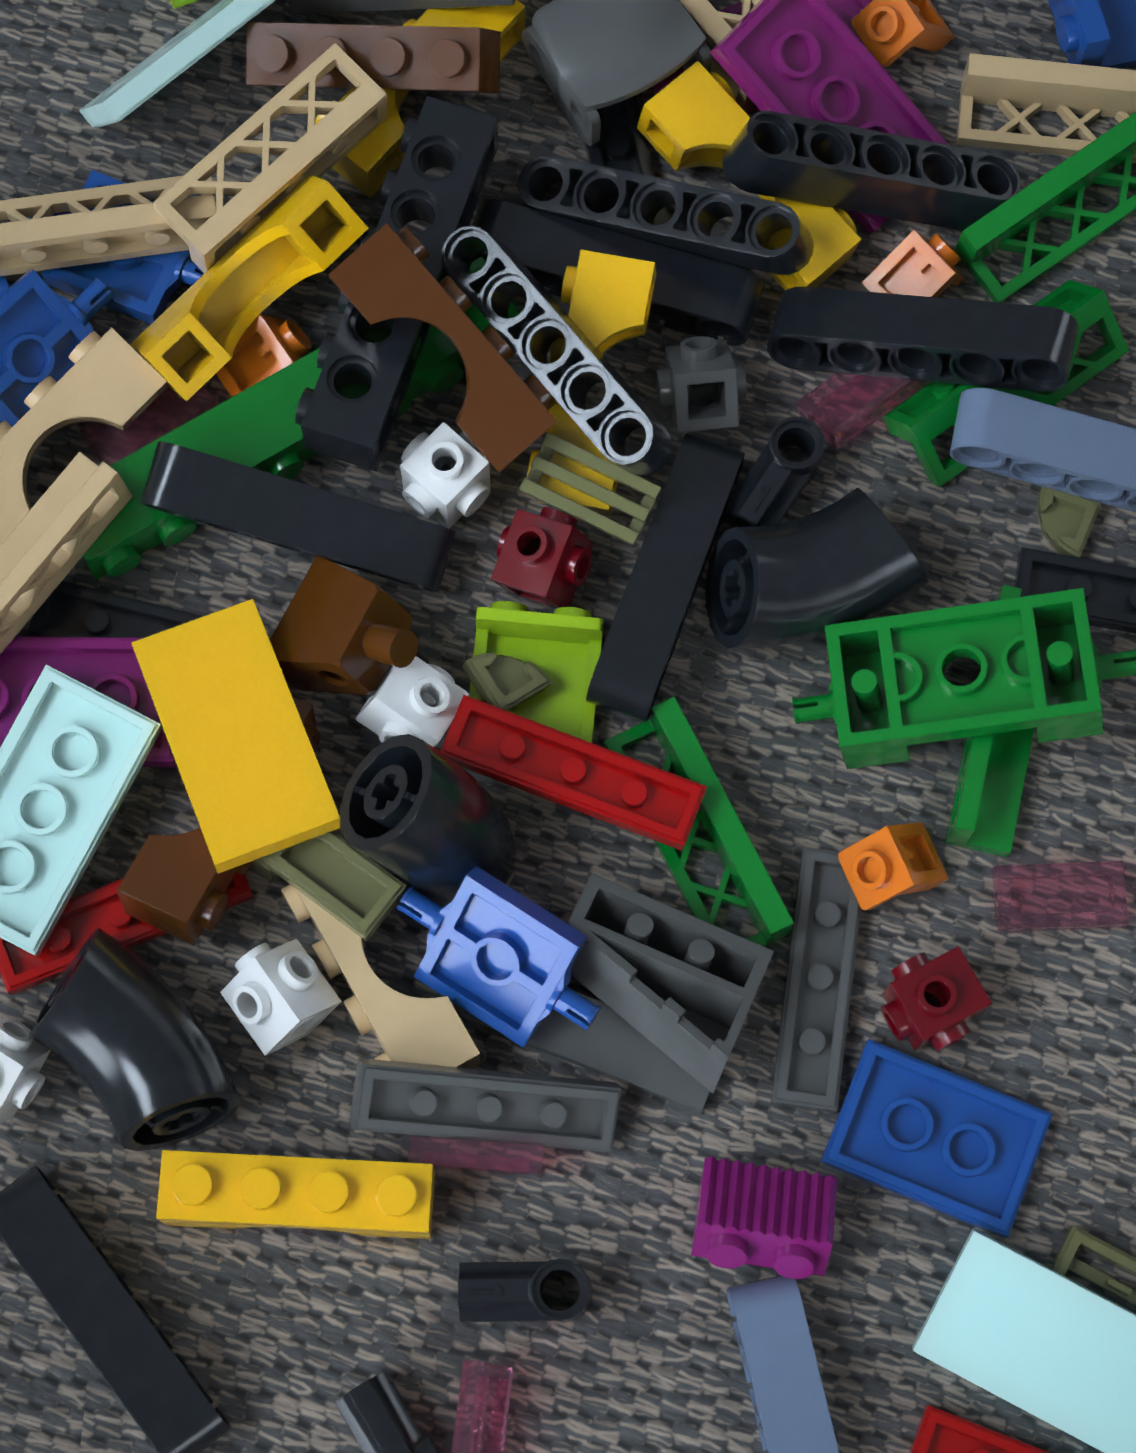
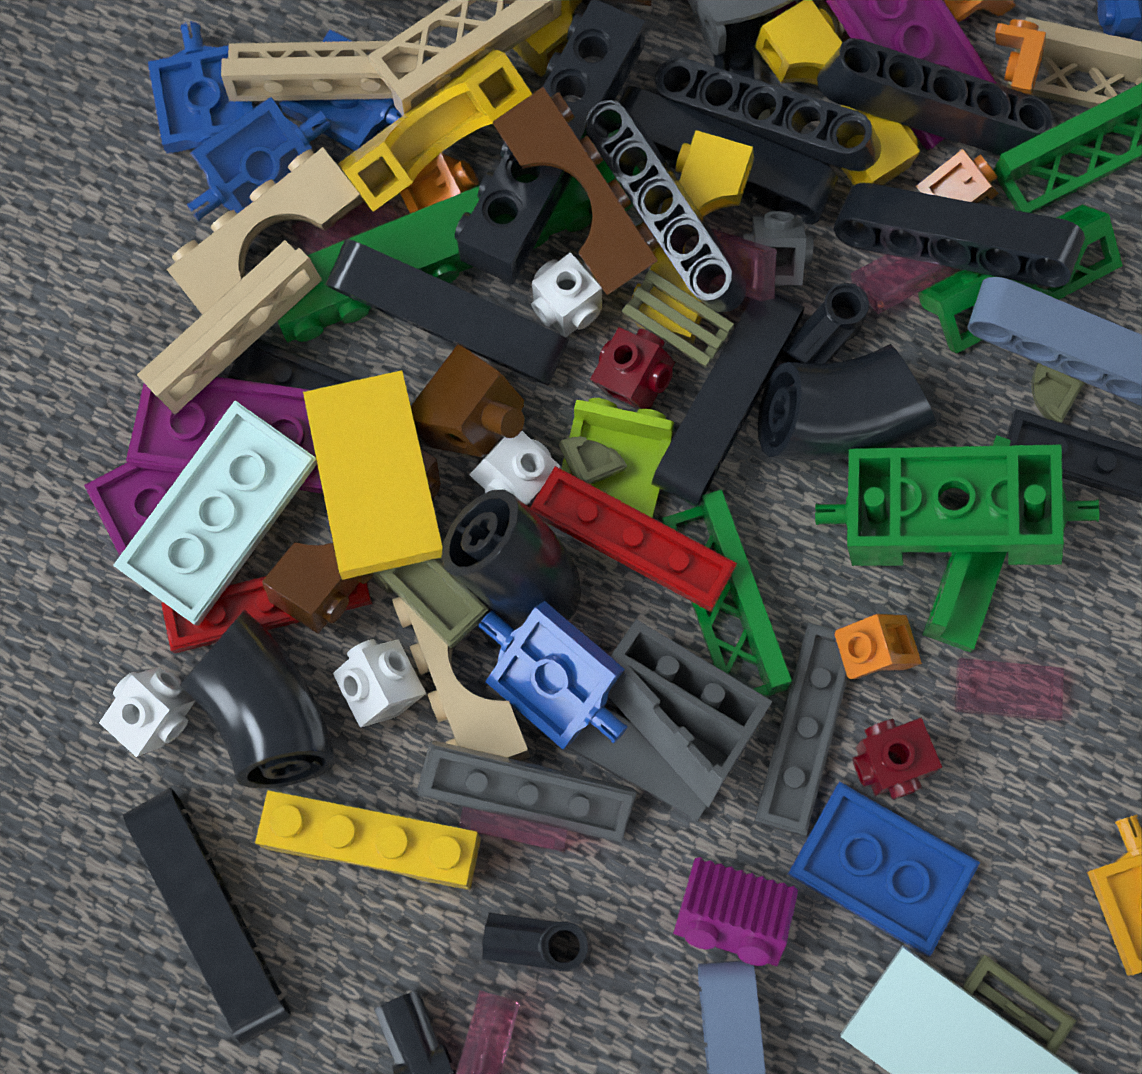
camera: 15 degrees right, 0 degrees up
none -> clear pink tile [697,228,777,301]
none -> orange bracket [995,19,1046,95]

